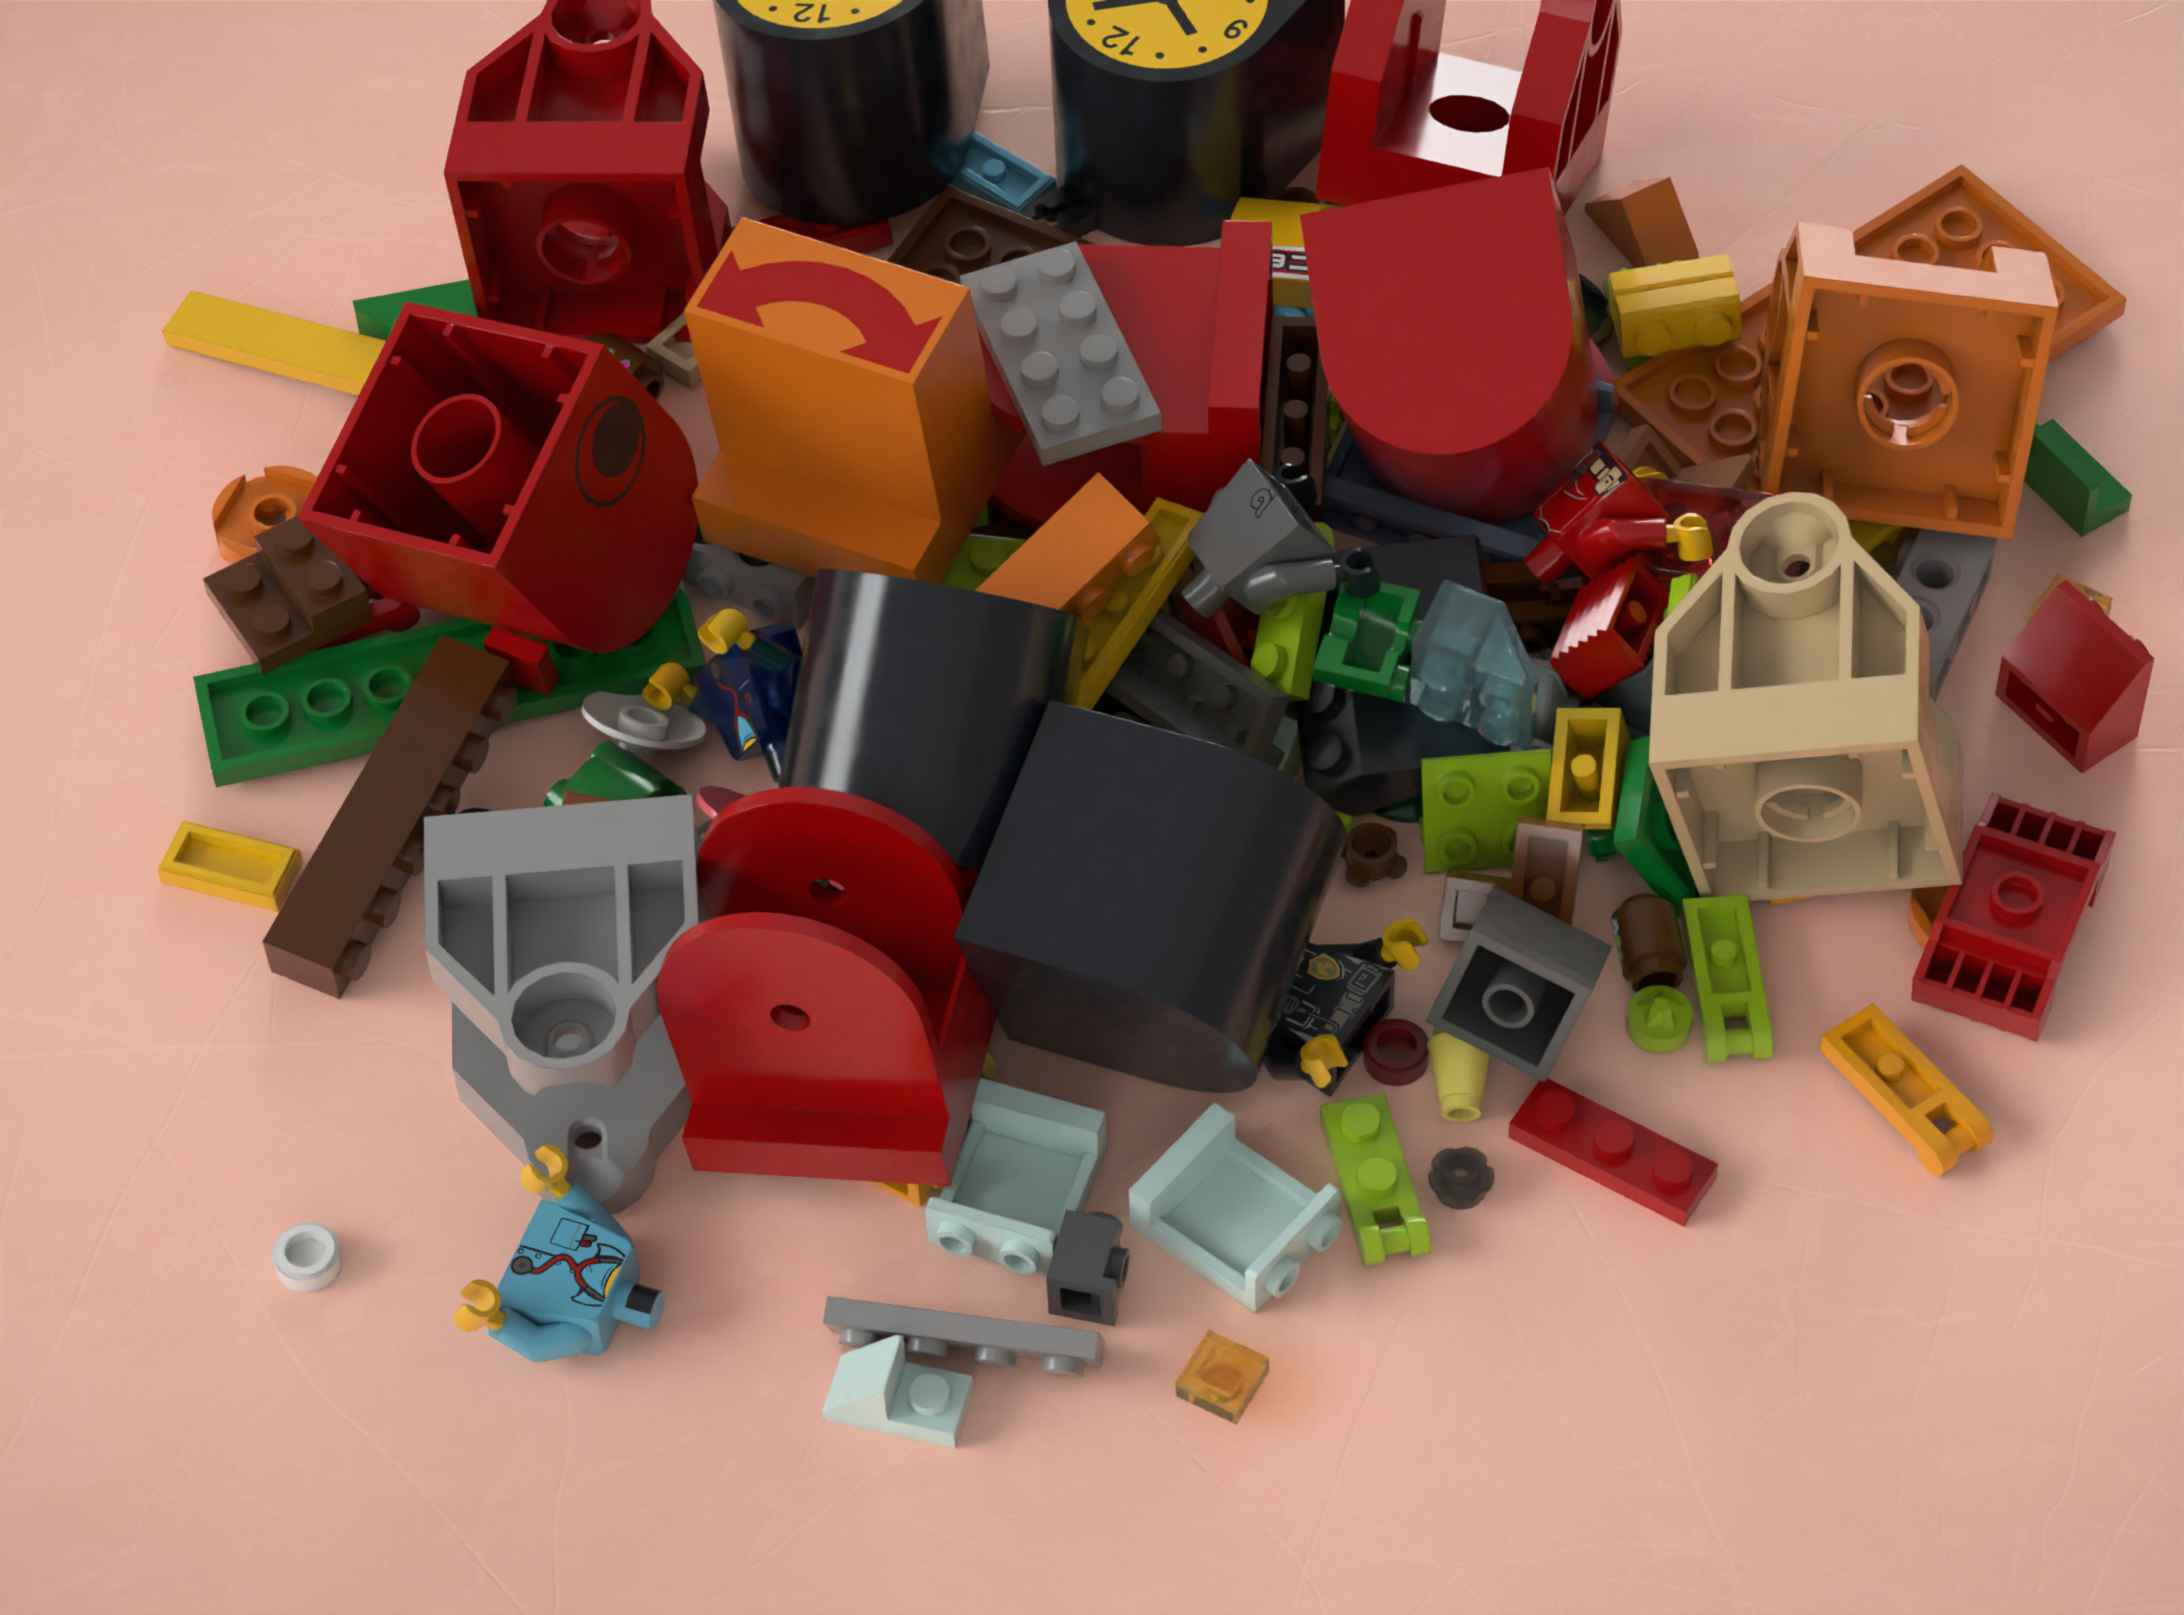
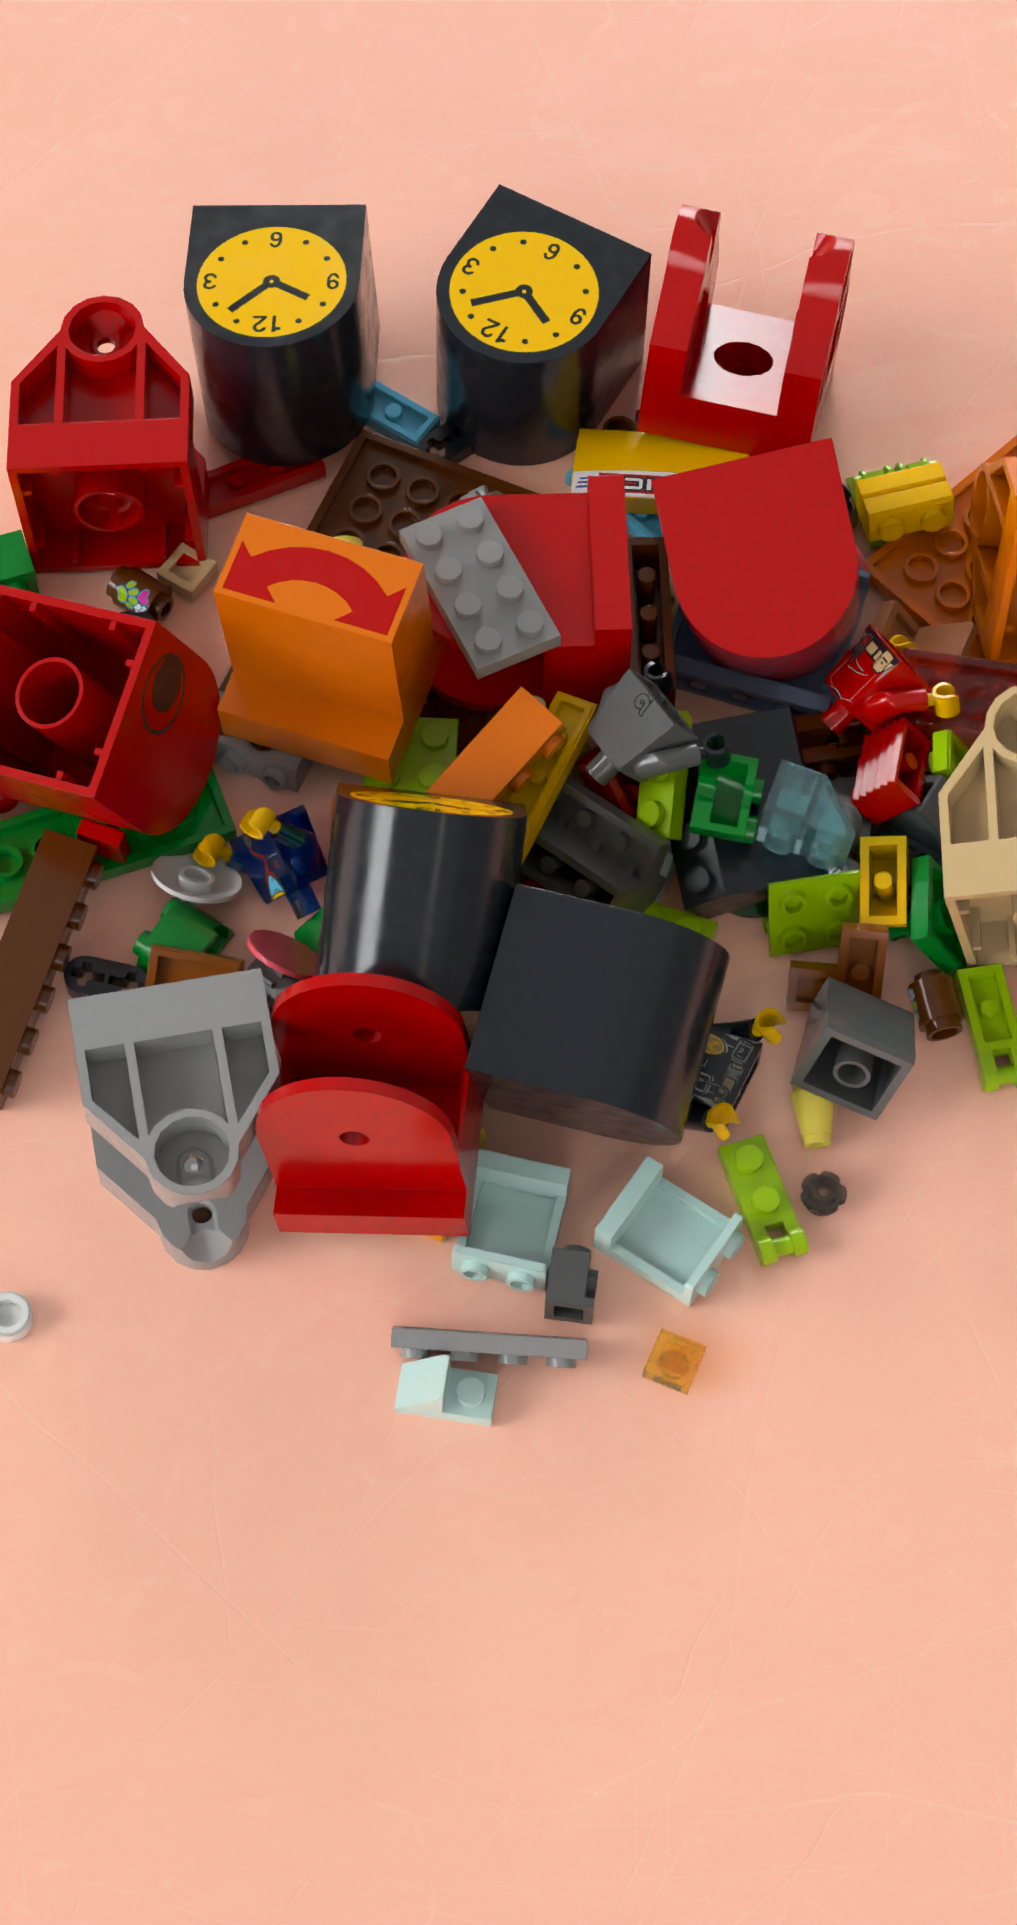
camera: 10 degrees left, 10 degrees up
medium azure torso [454,1145,665,1363] -> none
reddish brown plate [1341,822,1407,887] -> none
dark red tile [1363,1019,1429,1086] -> none
red plate [1508,1078,1718,1227] -> none
orange slope [1585,177,1699,268] -> none
lime tile [1626,985,1693,1053] -> none

